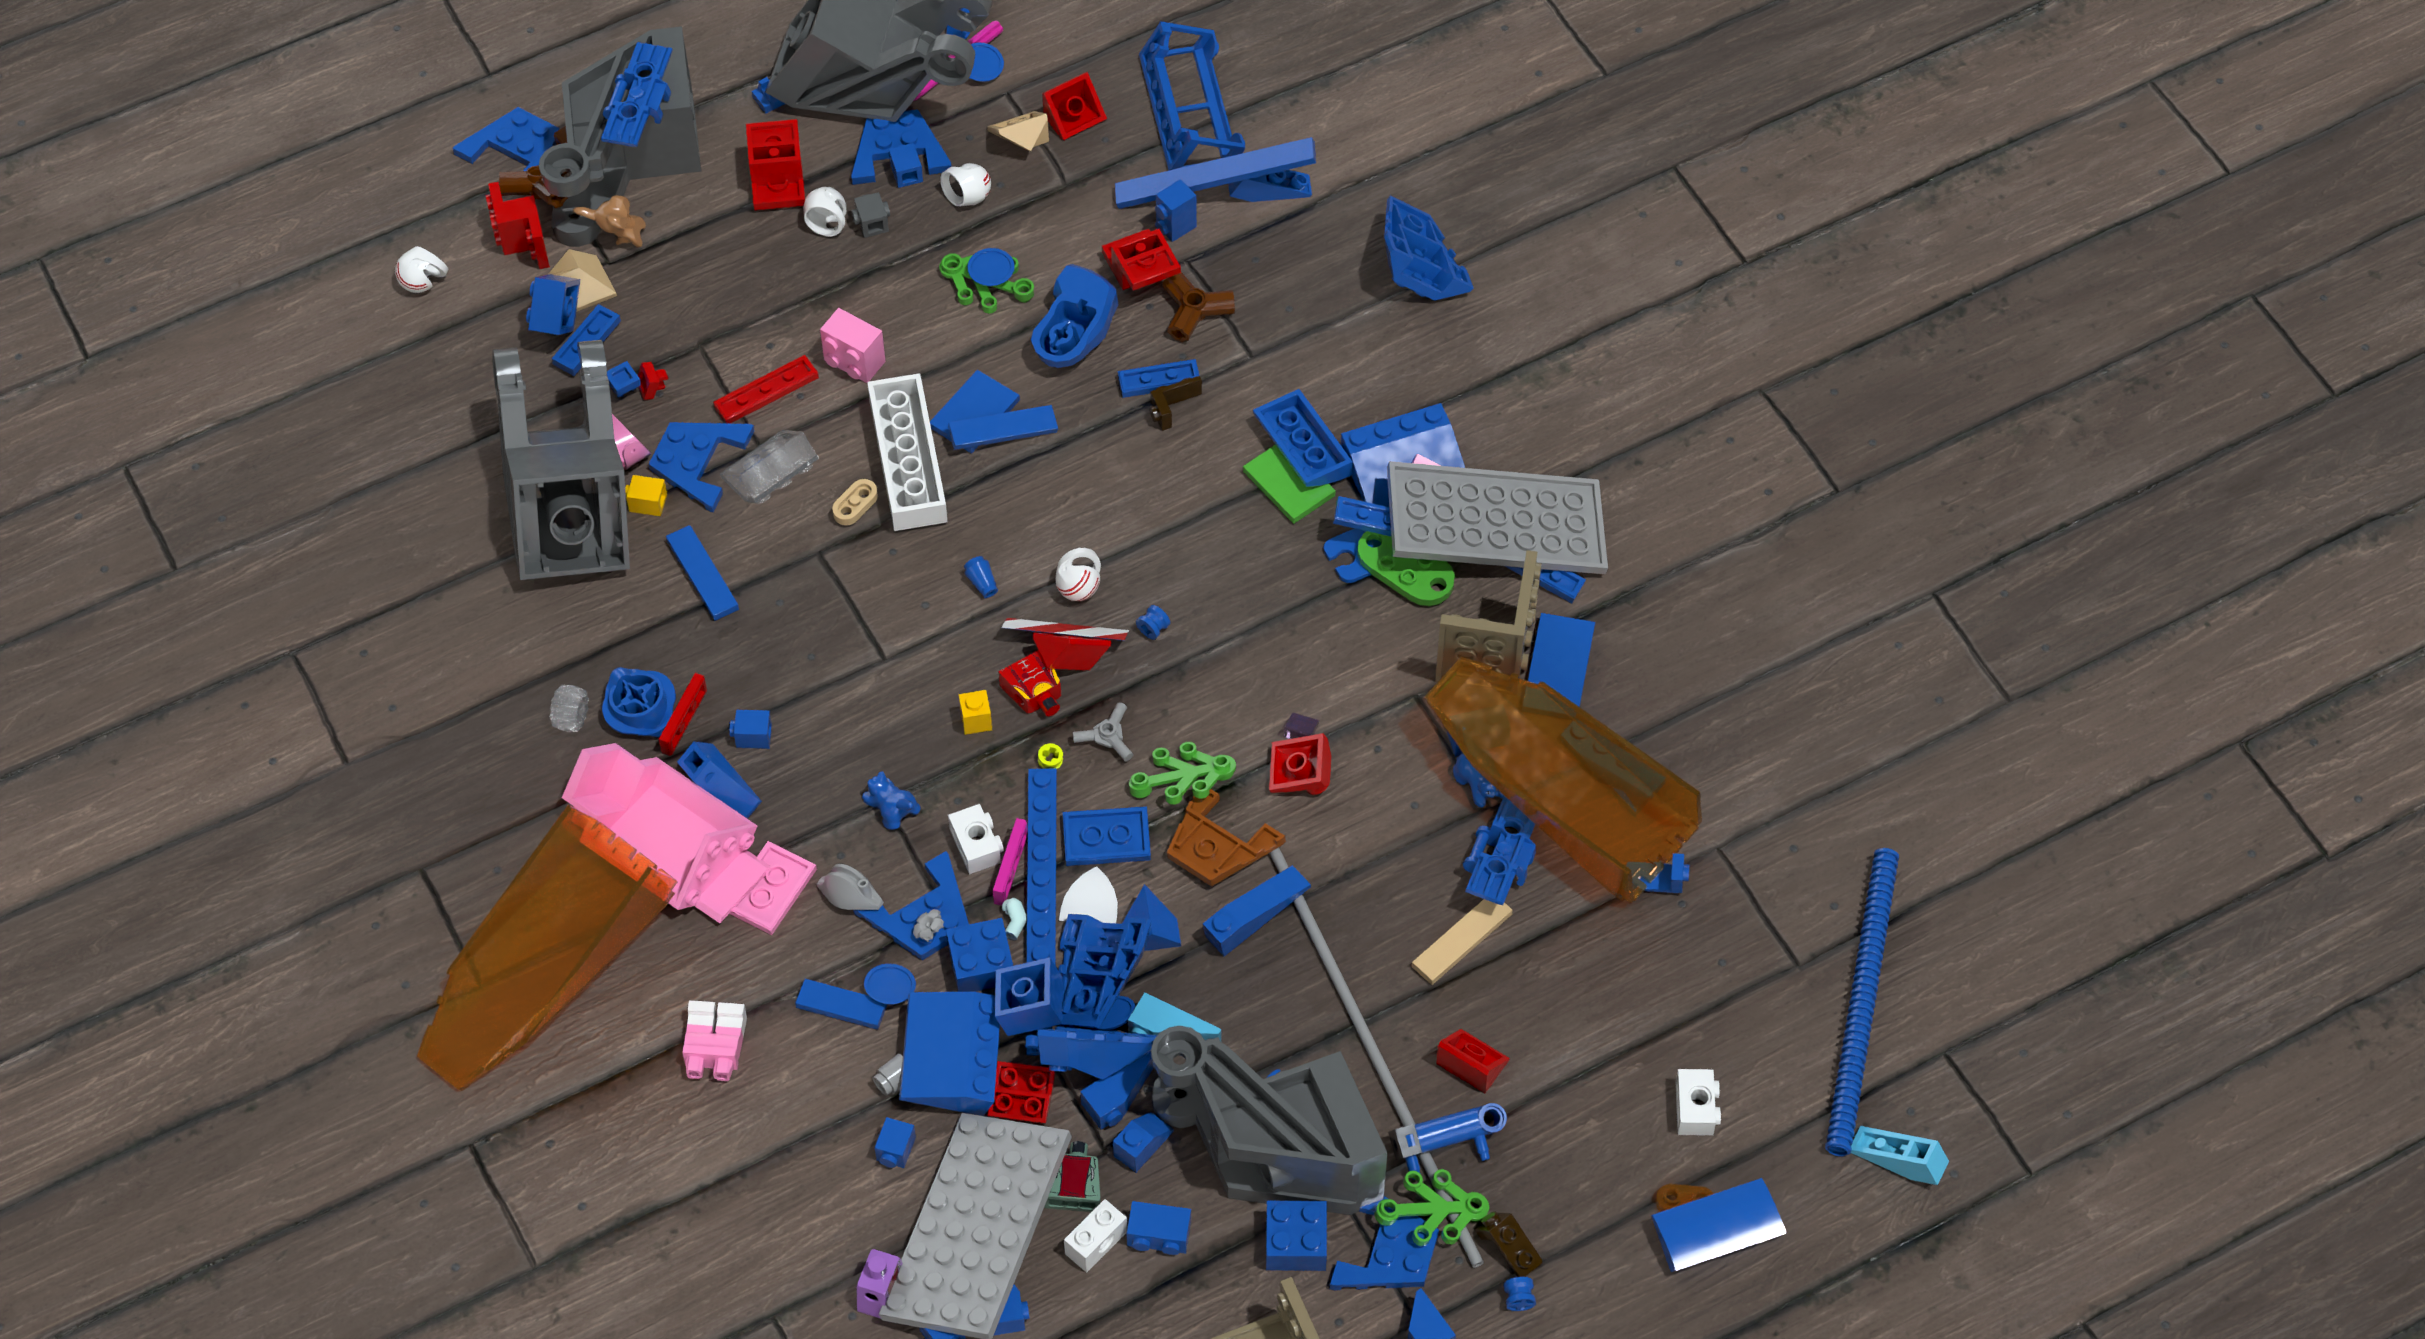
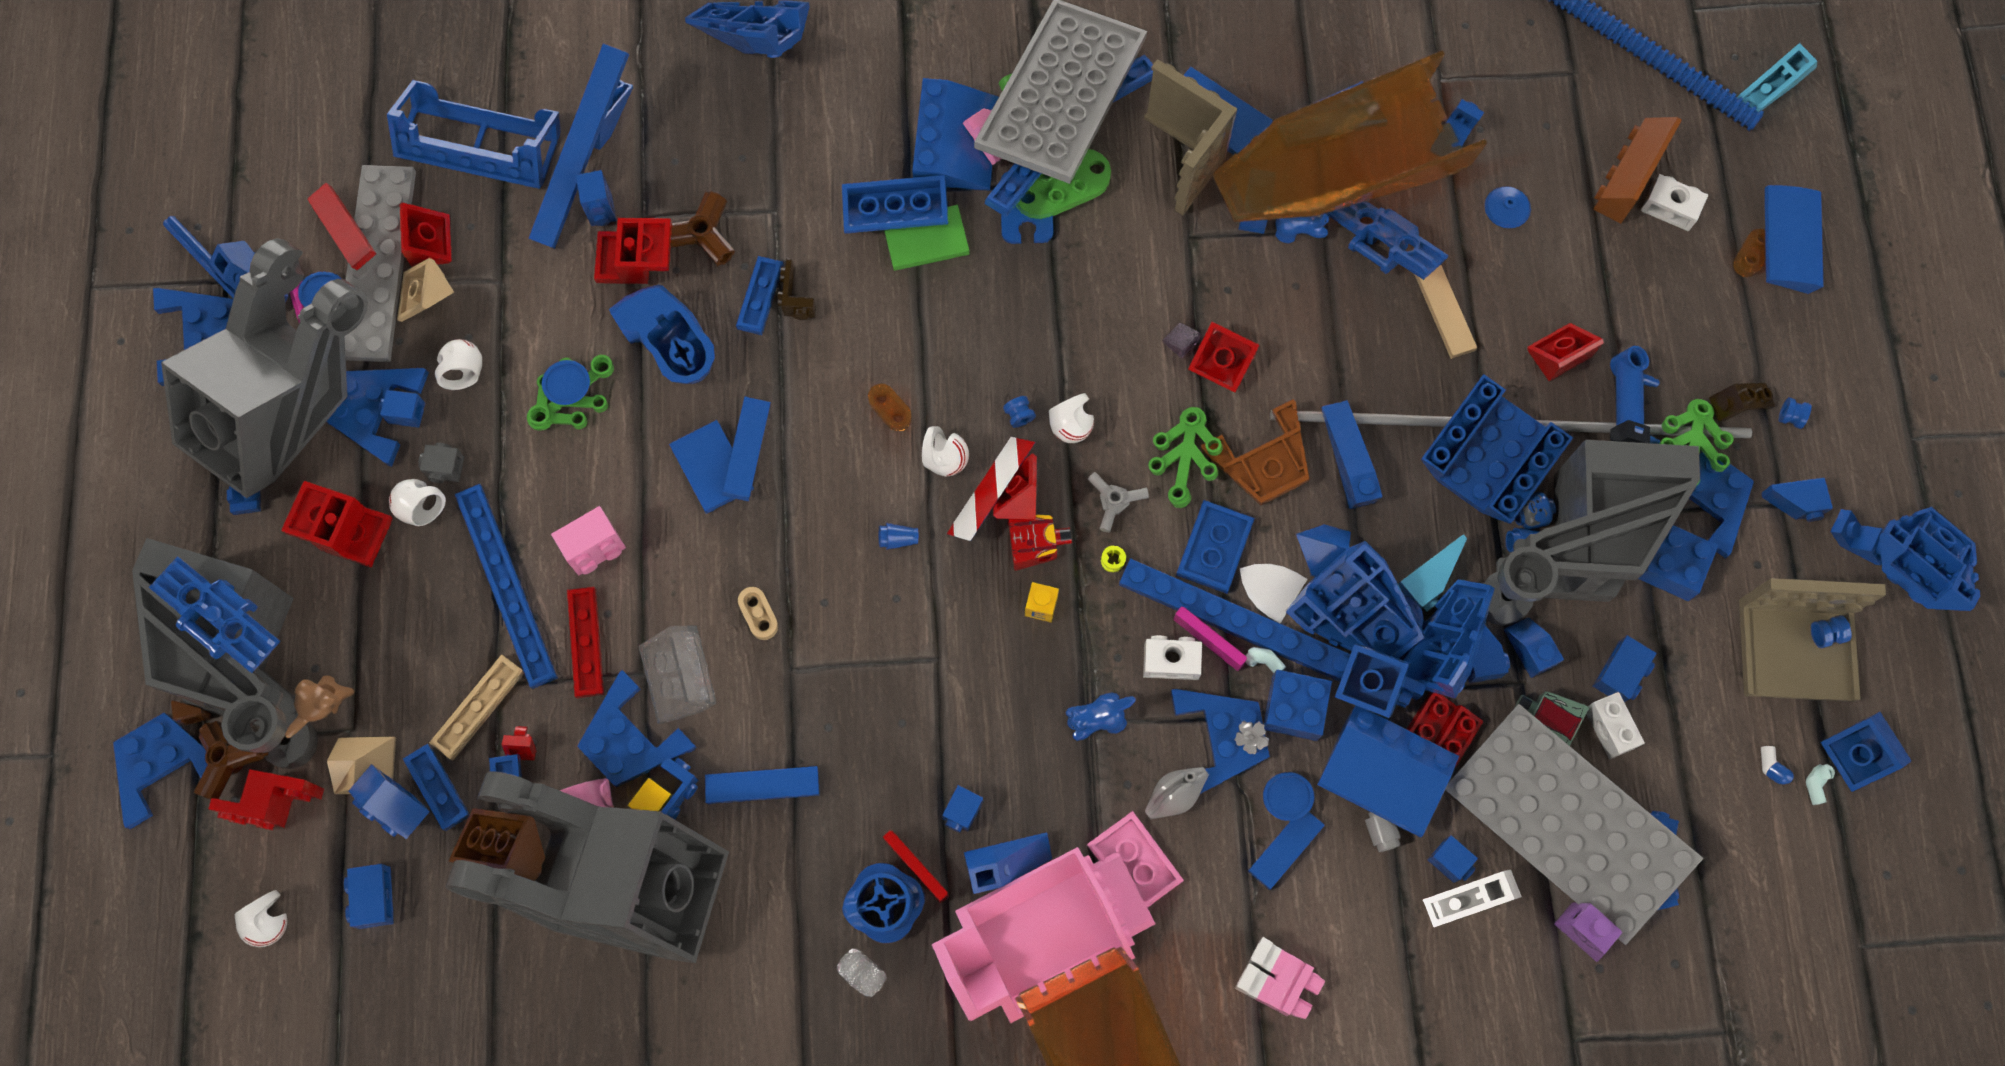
camera: 65 degrees left, 15 degrees up
white brick [867,373,948,531] -> none
none -> red tile [307,183,376,271]
none -> light grey plate [344,165,416,362]
none -> blue brick [344,864,394,929]
none -> tan tile [429,655,524,761]
none -> reddish brown slope [449,808,545,881]
none -> blue tile [455,484,558,689]
none -> blue bracket [661,757,699,820]
none -> clear orange plate [868,383,912,431]
none -> white helmet [1049,393,1094,443]
none -> blue slope [1421,374,1573,524]
none -> white slope [1423,870,1522,927]
none -> blue piece [1485,186,1531,228]
none -> dark orange slope [1593,117,1682,224]

